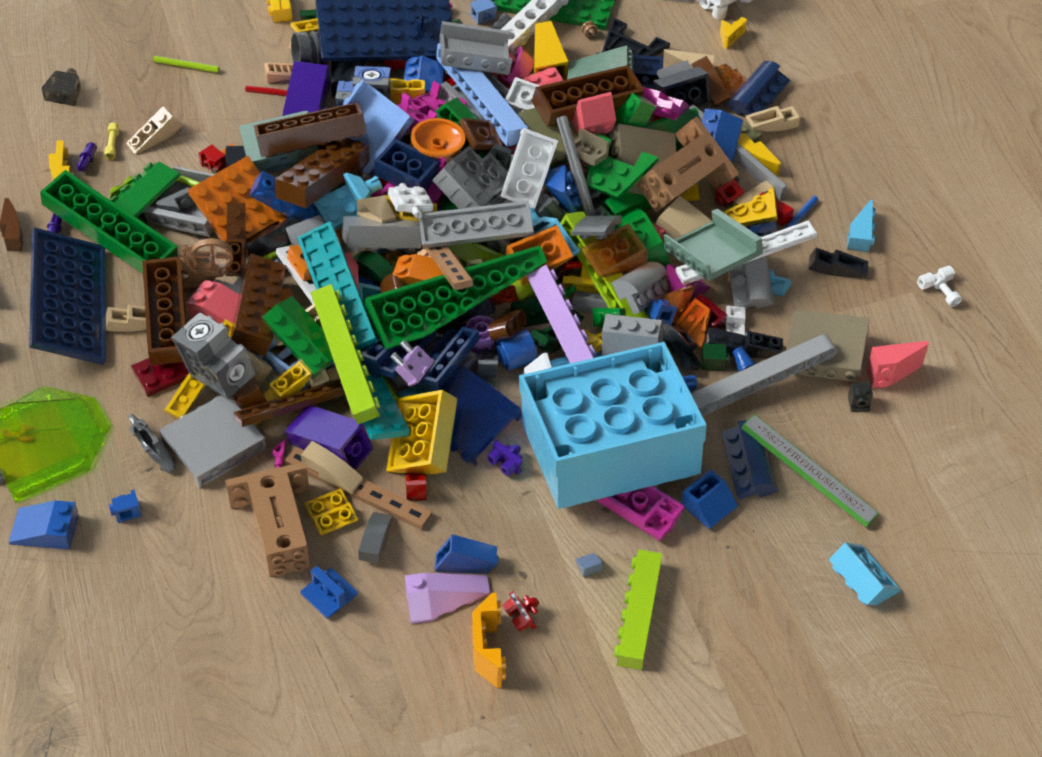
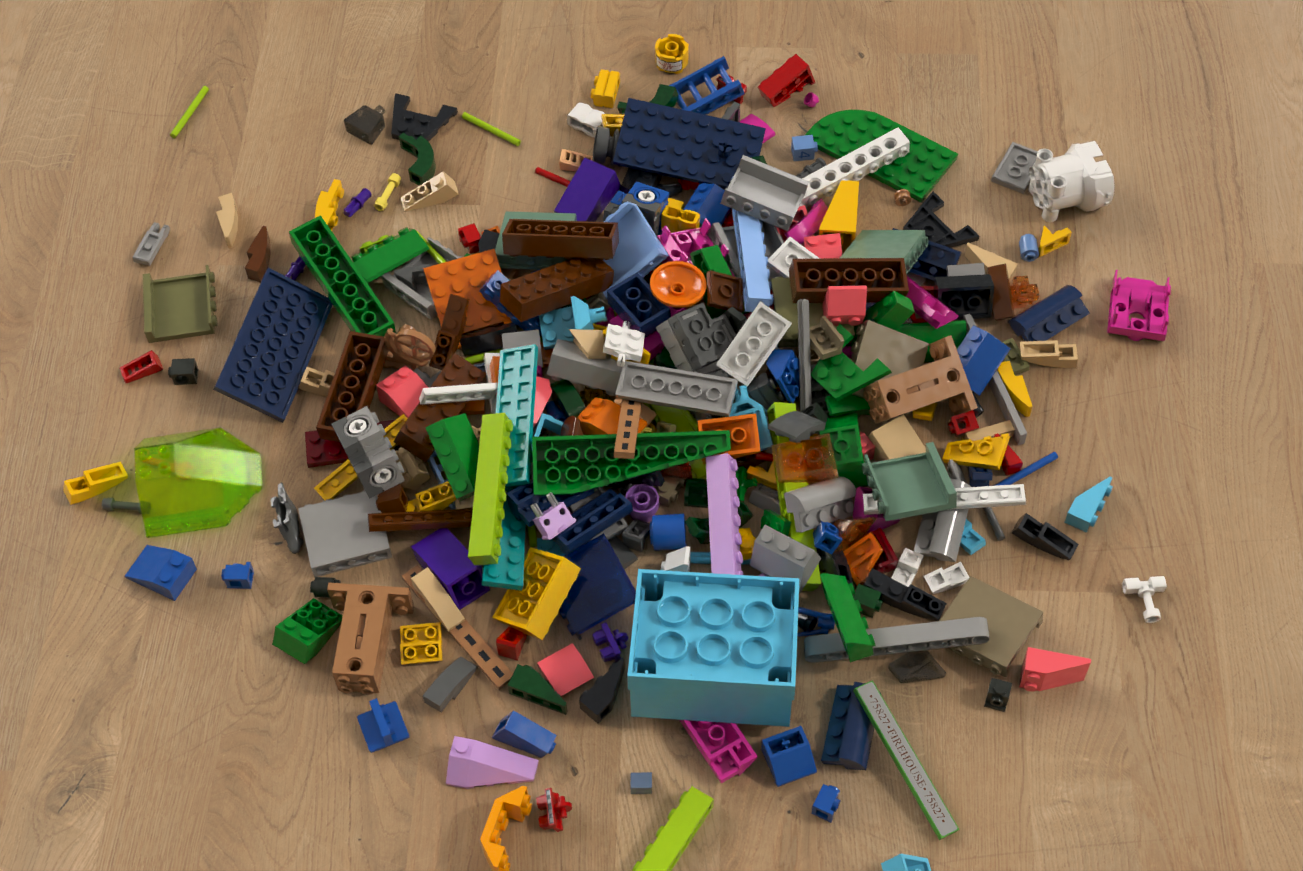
camera: 25 degrees right, 5 degrees up
dark pink hand [272,438,287,468] -> none
reddish brown beam [488,309,527,341] -> none
blue cone [733,347,755,372] -> none
none -> green slope [272,598,343,664]
none -> pearl dark grey brick [310,577,341,598]
none -> black wing [391,93,458,142]
none -> dark green arch [399,133,436,186]
none -> white tile [419,382,498,404]
none -> dark green slope [508,664,568,715]
none -> coral slope [537,643,594,696]
none -> white brick [567,103,605,138]
none -> black slope [579,658,625,724]
none -> blue brick [811,784,841,823]
none -> green slope [820,573,876,663]
none -> clear smoke wing [888,650,946,683]
none -> white slope [924,562,970,594]
none -> dark grey bar [983,507,1005,541]
none -> medium blue brick [1019,234,1039,262]
none -> dark pink piece [1107,270,1171,341]

